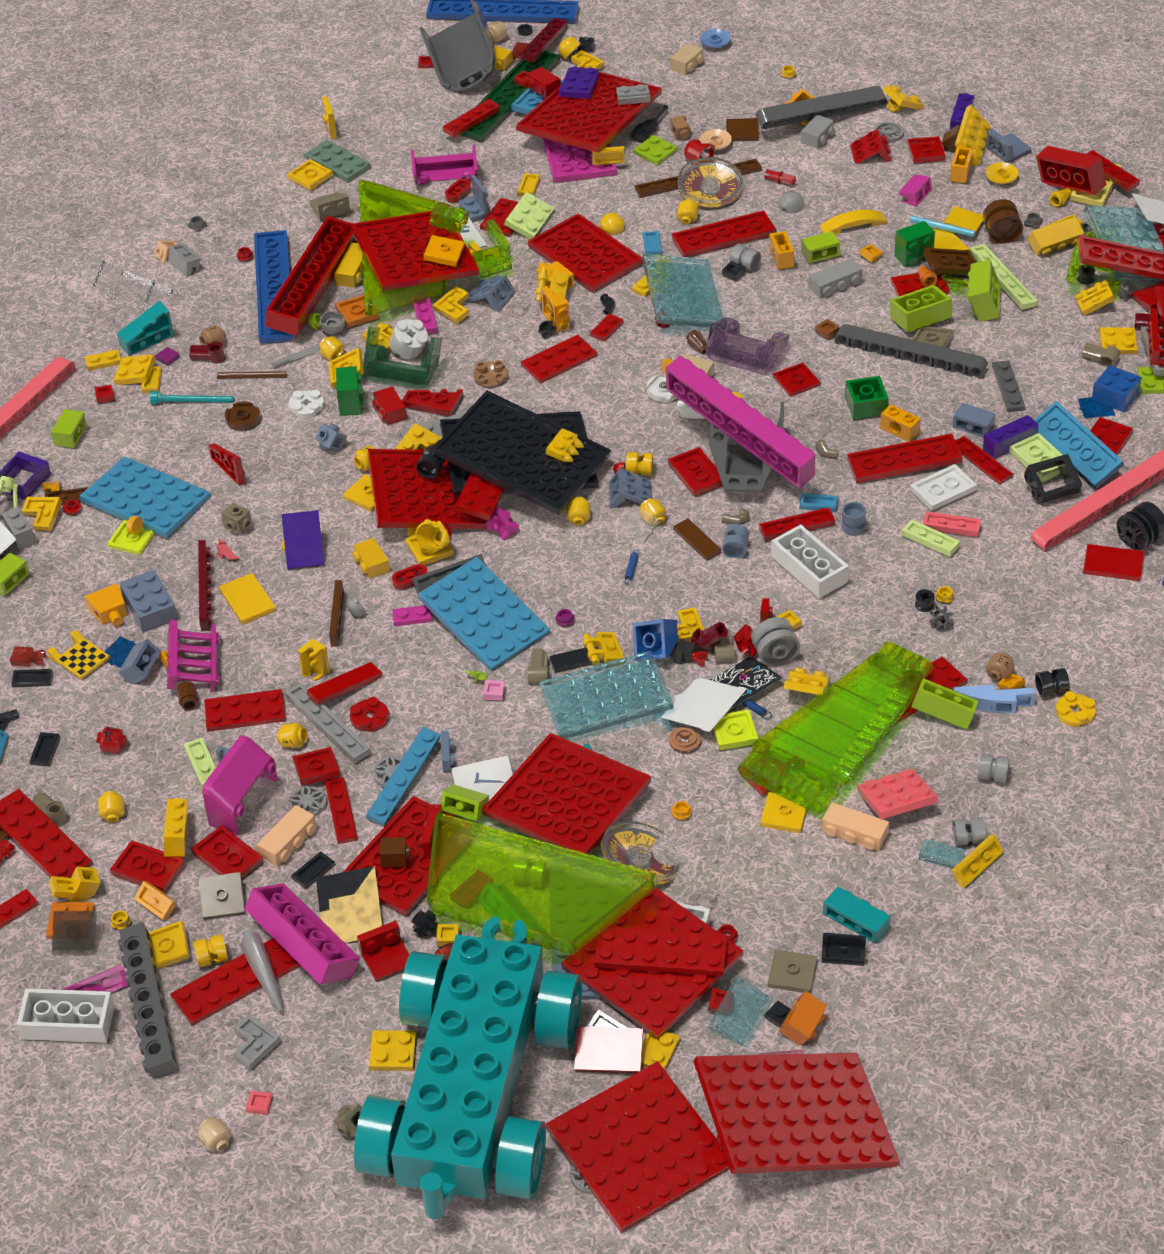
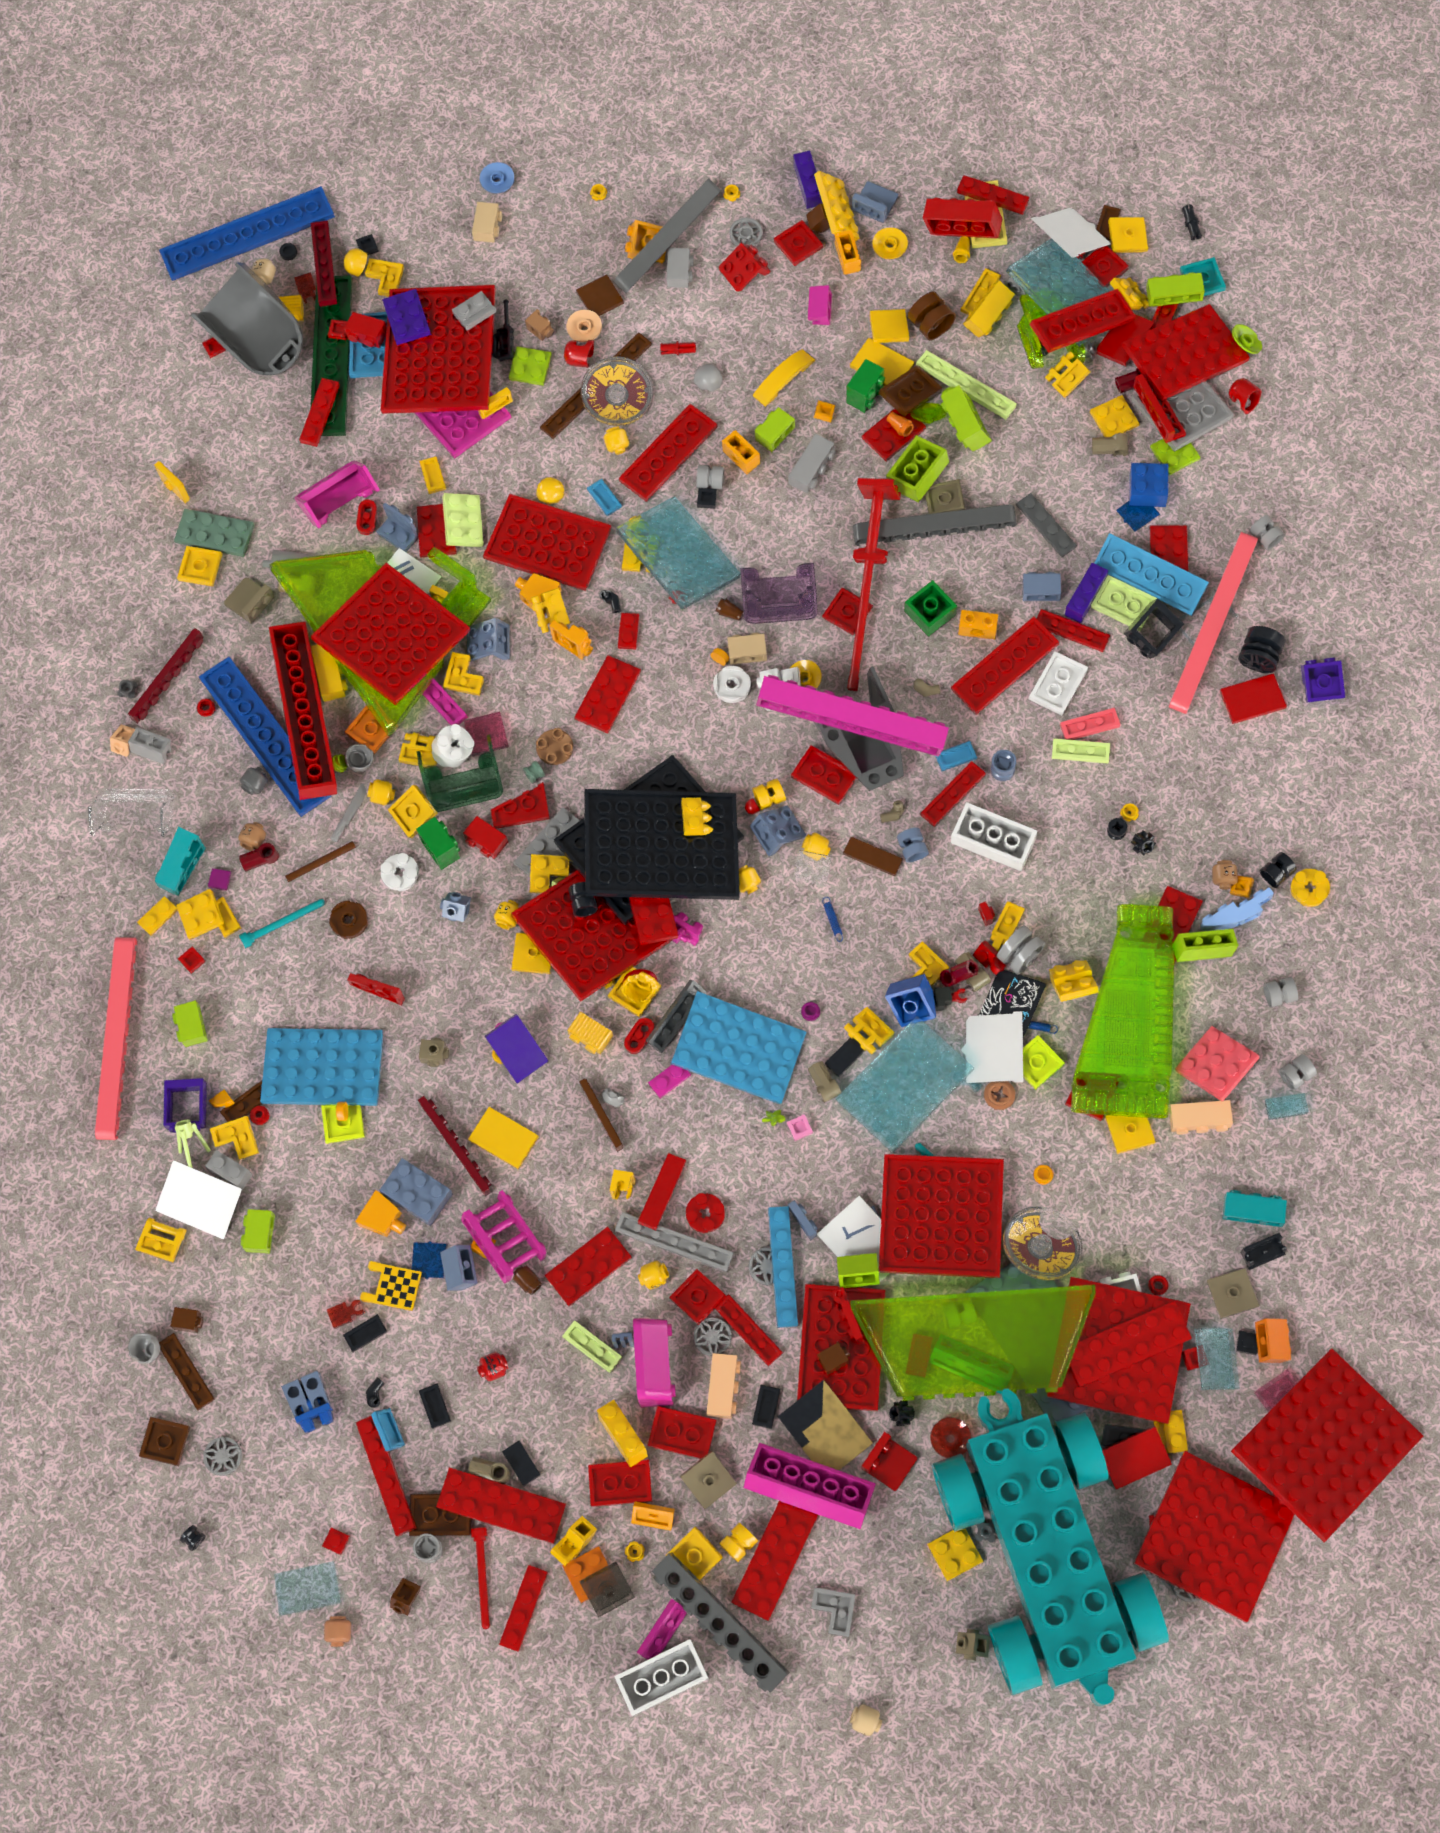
camera: 25 degrees left, 25 degrees up
yellow head [97,791,125,823] -> none
coral piece [214,540,239,560] -> none
light grey piece [241,930,283,1012] -> none
coral tile [246,1091,273,1115] -> none
light orange plate [423,235,465,267] -> none
clear neon green brick [430,202,469,233] -> none
yellow plate [436,924,459,946] -> none
black plate [538,320,557,338] -> none
dark orange plate [815,319,840,340] -> none
yellow plate [883,84,925,110] -> none
medium azure bar [910,216,975,237] -> none
yellow tile [951,834,1004,888] -> none
flat silver plate [1024,213,1043,228] -> none
none -> dark red plate [128,628,204,724]
none -> dark grey head [240,766,268,795]
none -> clear pink plate [464,712,509,756]
none -> black tile [502,1441,541,1486]
none -> sand green wheel [523,760,545,784]
none -> red piece [847,478,901,691]

